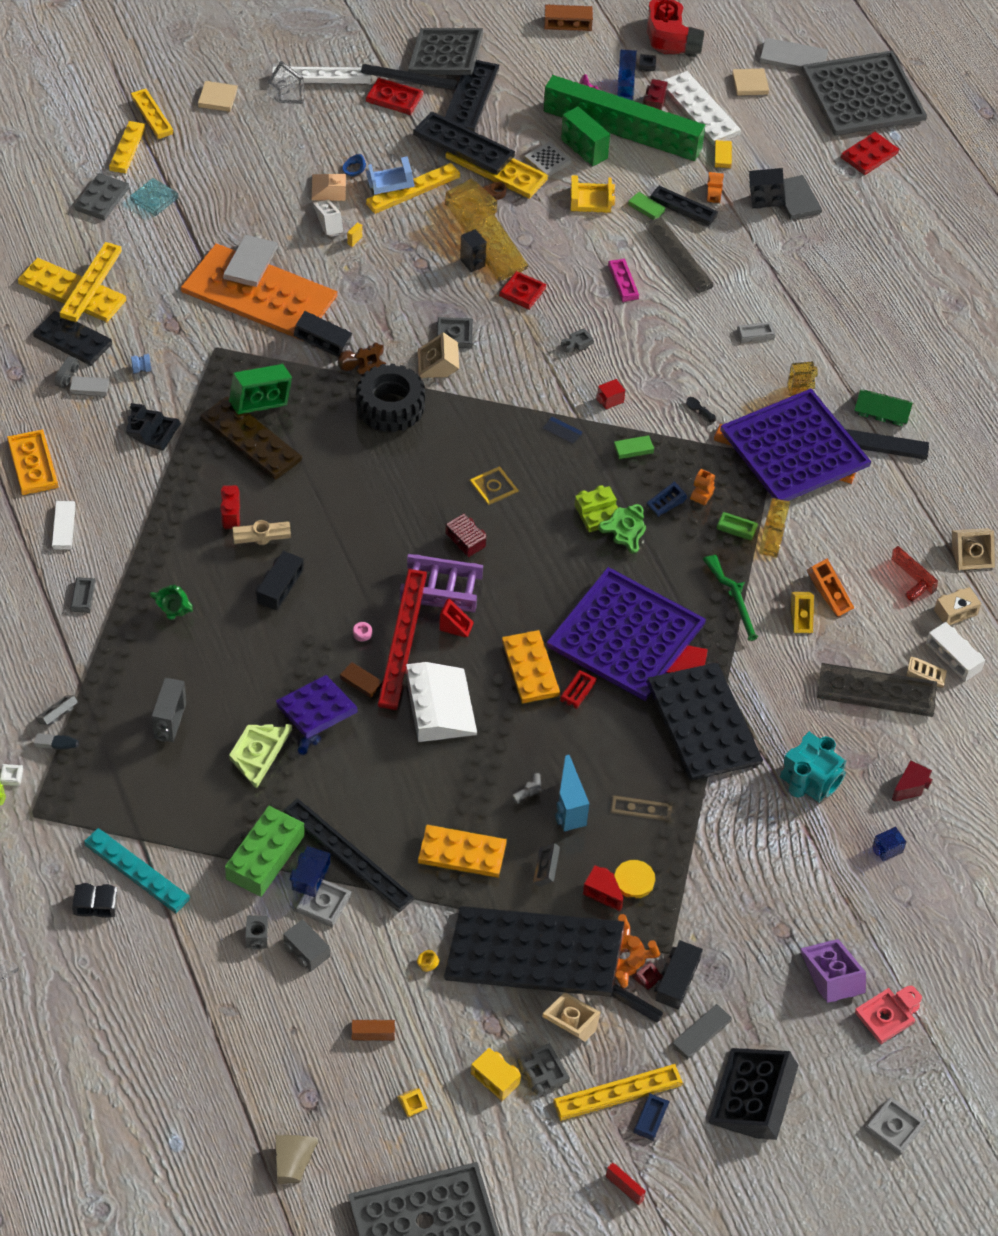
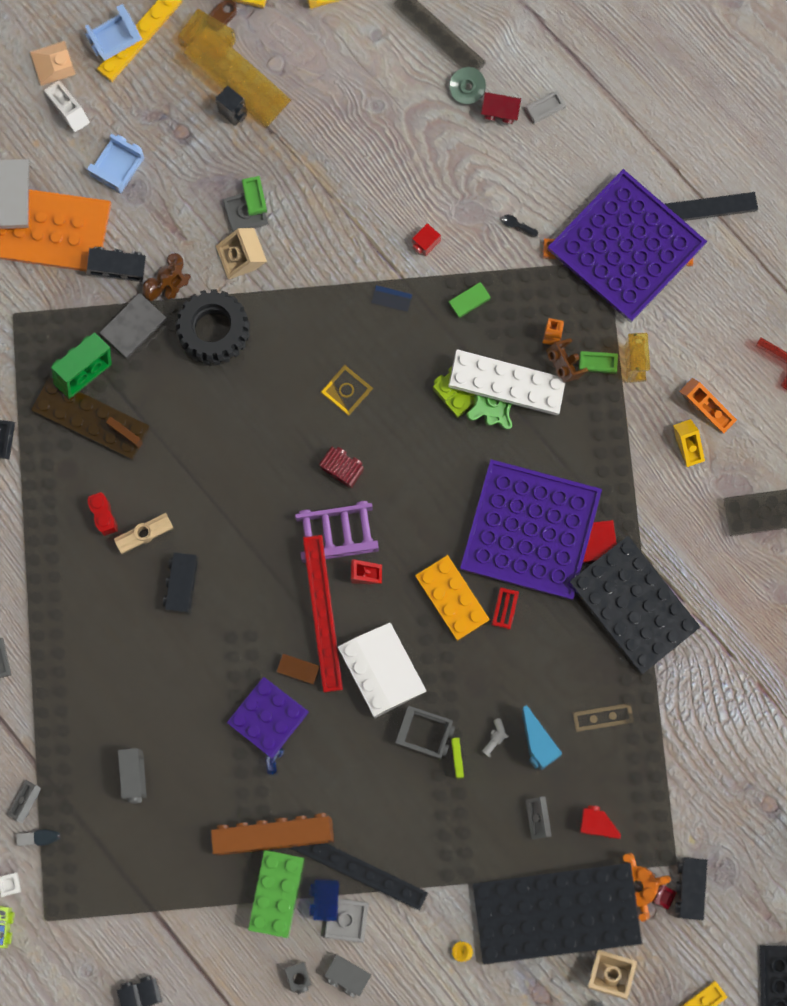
camera: 10 degrees left, 25 degrees up
teal plate [84,828,190,914] -> none
green hair [149,585,193,620] -> none
yellowish green wing [229,724,292,788] -> none
blue piece [342,154,366,176] -> none
yellow tile [347,222,362,247] -> none
bright pink tile [353,622,372,642] -> none
light orange plate [418,825,507,878] -> none
red tile [499,271,547,310] -> none
dark grey plate [561,328,594,353] -> none
dark pink tile [608,258,639,302] -> none
black axle [612,983,663,1022] -> none
yellow tile [614,860,655,898] -> none
dark blue slope [646,481,687,517] -> none
dark grey tile [672,1004,732,1060] -> none
green piece [703,555,758,641] -> none
teal piece [780,731,846,803] -> none
clear yellow brick [787,361,818,396] -> none
green slope [855,389,913,426] -> none
none -> light blue panel [87,134,144,194]
none -> flat silver tile [100,293,167,359]
none -> reddish brown tile [106,417,143,449]
none -> dark orange brick [211,813,334,856]
none -> bright green tile [242,176,267,216]
none -> dark grey window [396,706,455,760]
none -> white plate [448,350,565,415]
none -> sand green dish [450,67,486,104]
none -> lime tile [451,738,464,779]
none -> dark red brick [480,92,522,124]
none -> reddish brown window [546,338,589,383]

